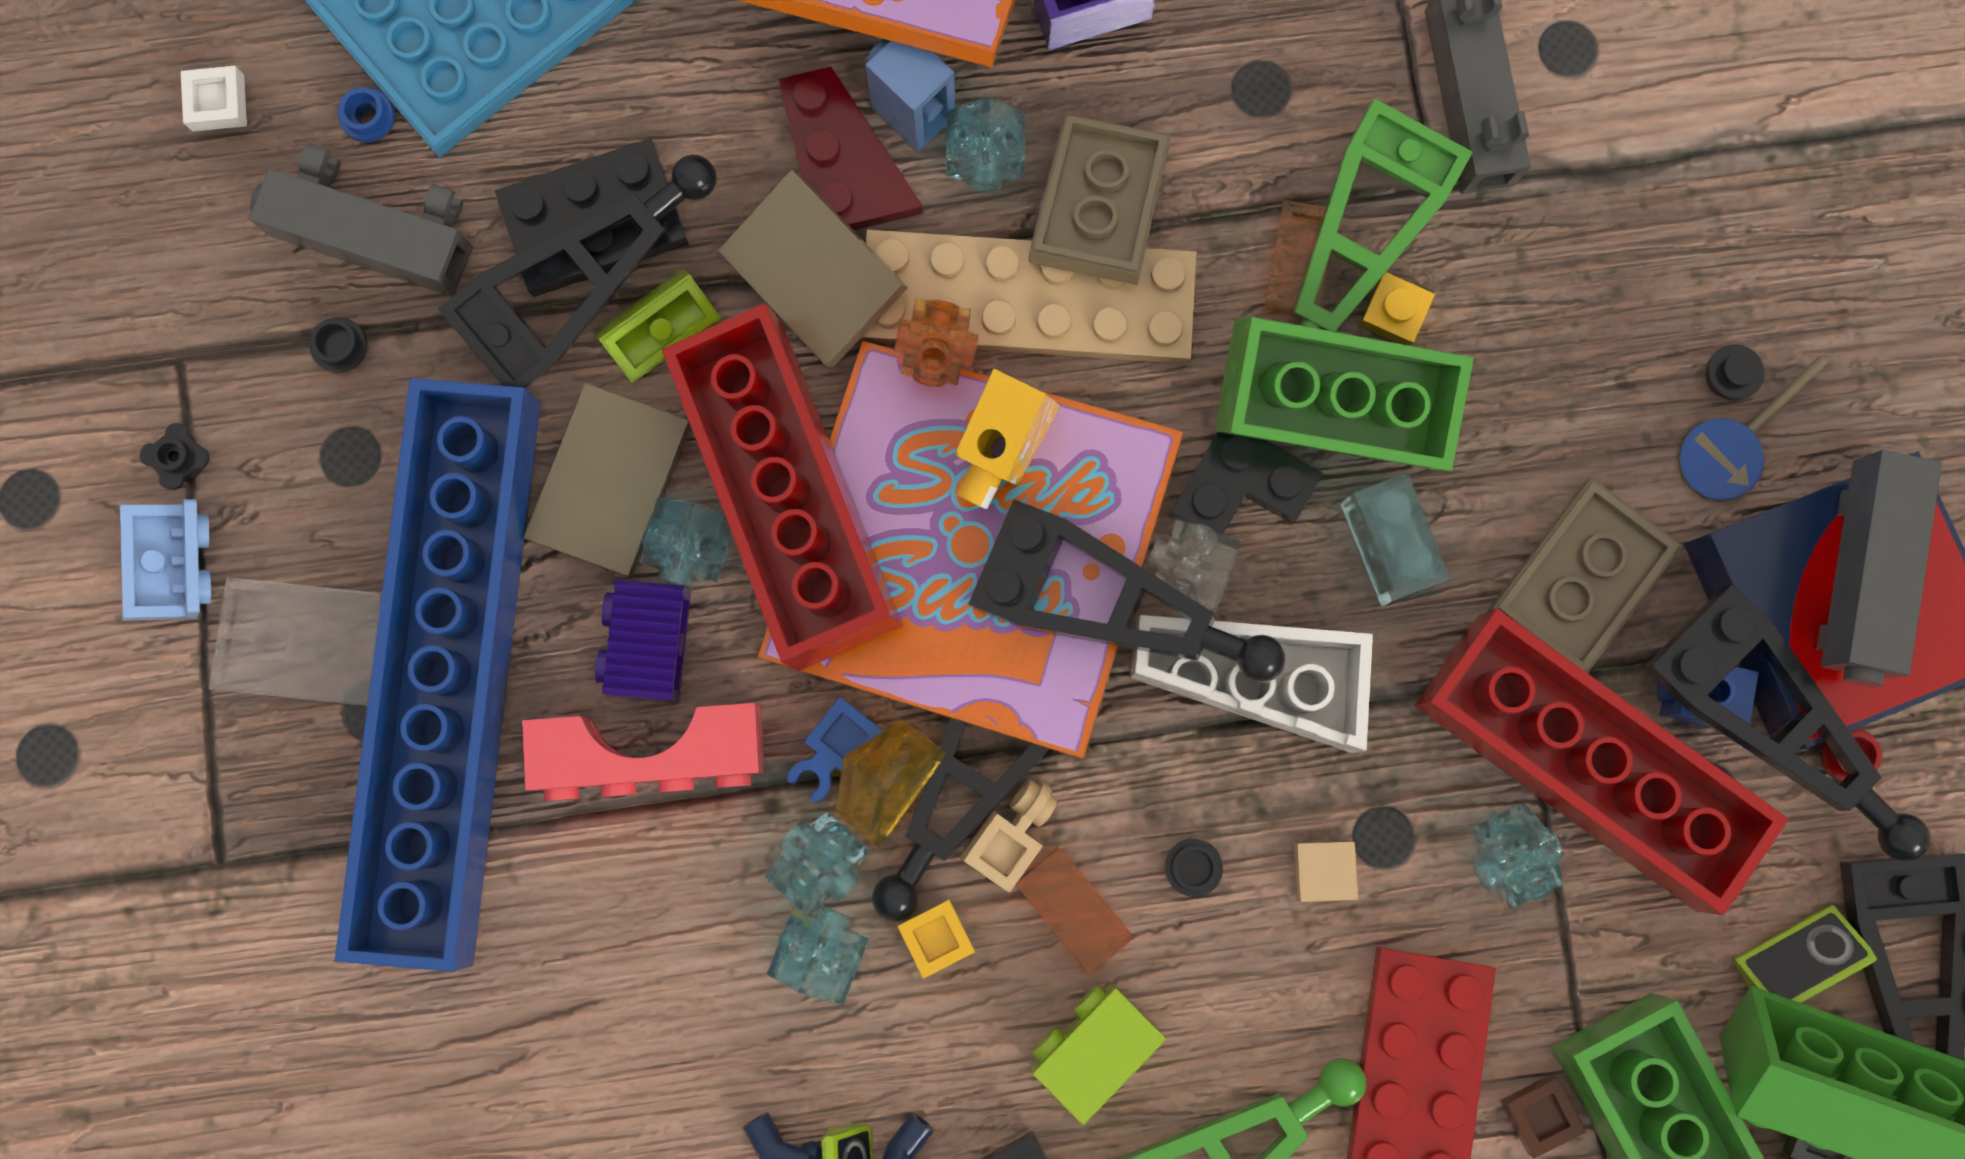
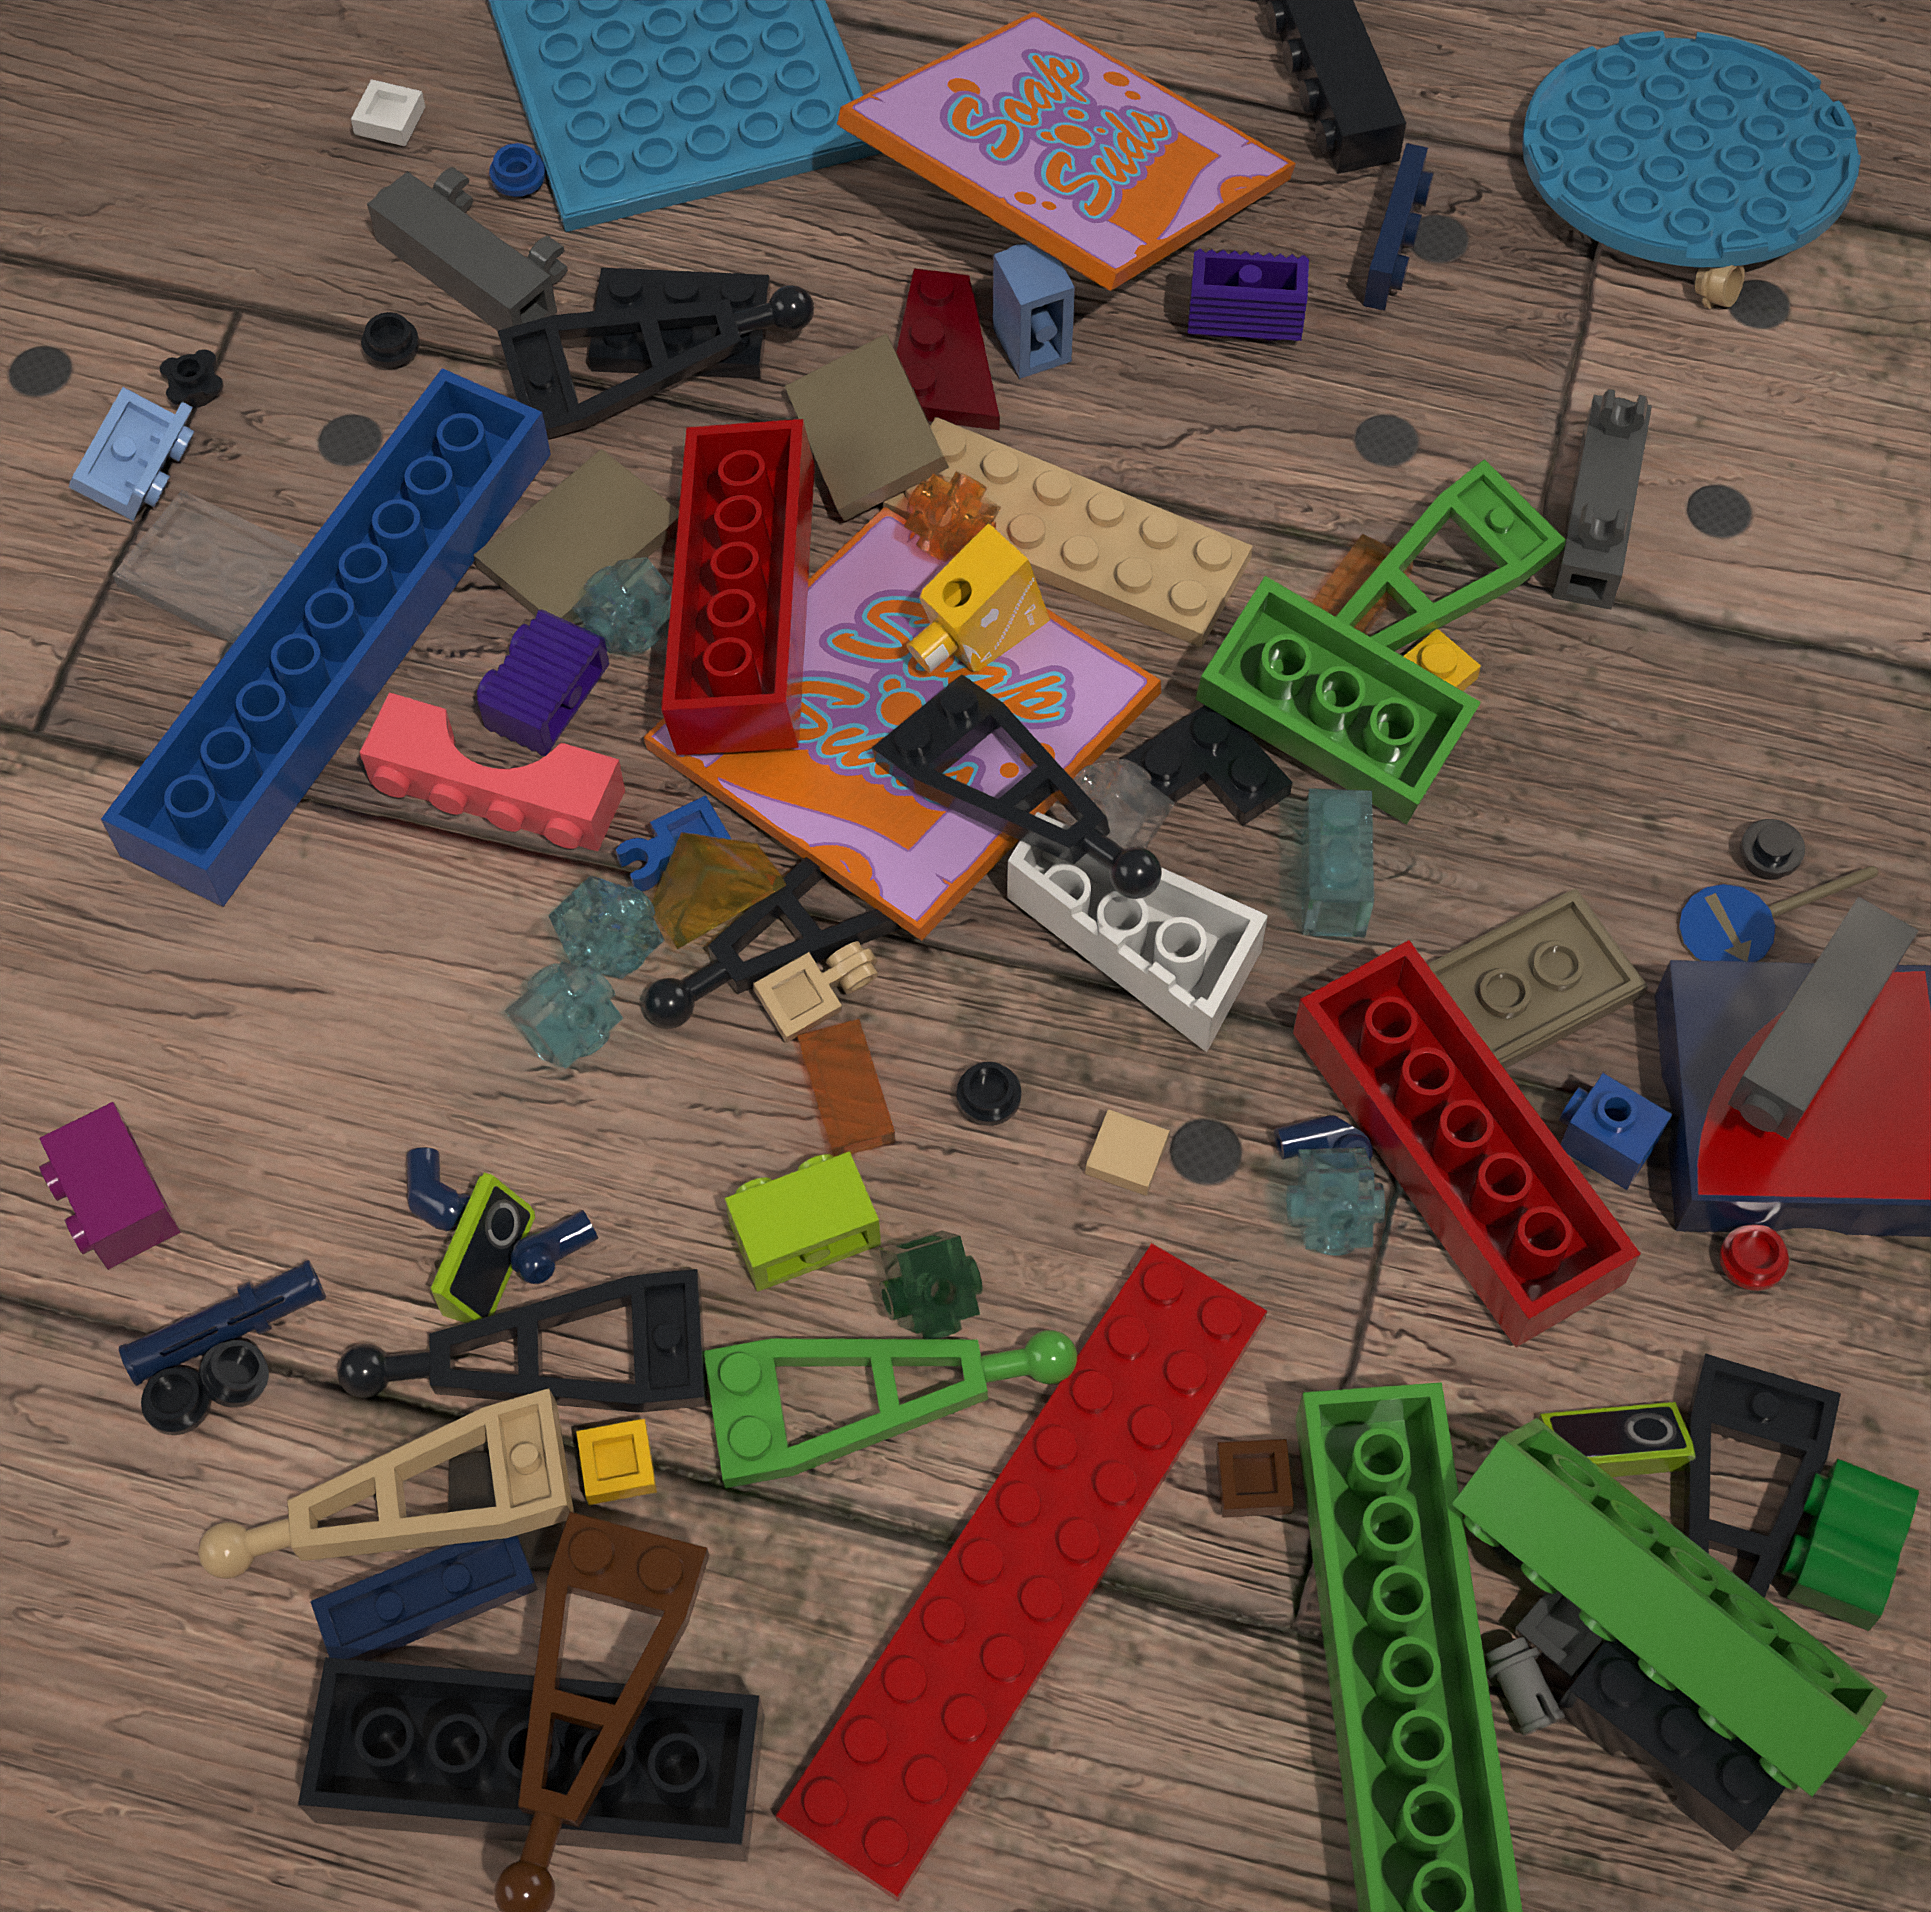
camera: 25 degrees right, 20 degrees down
lime slope [595,269,721,383] -> none
yellow plate [897,898,975,979] -> none
clear light blue brick [946,97,1025,192] -> none
dark tan tile [1029,114,1171,285] -> none
black plate [1643,584,1931,861] -> none
none -> clear green brick [879,1230,983,1340]
none -> dark blue arm [1274,1115,1373,1171]

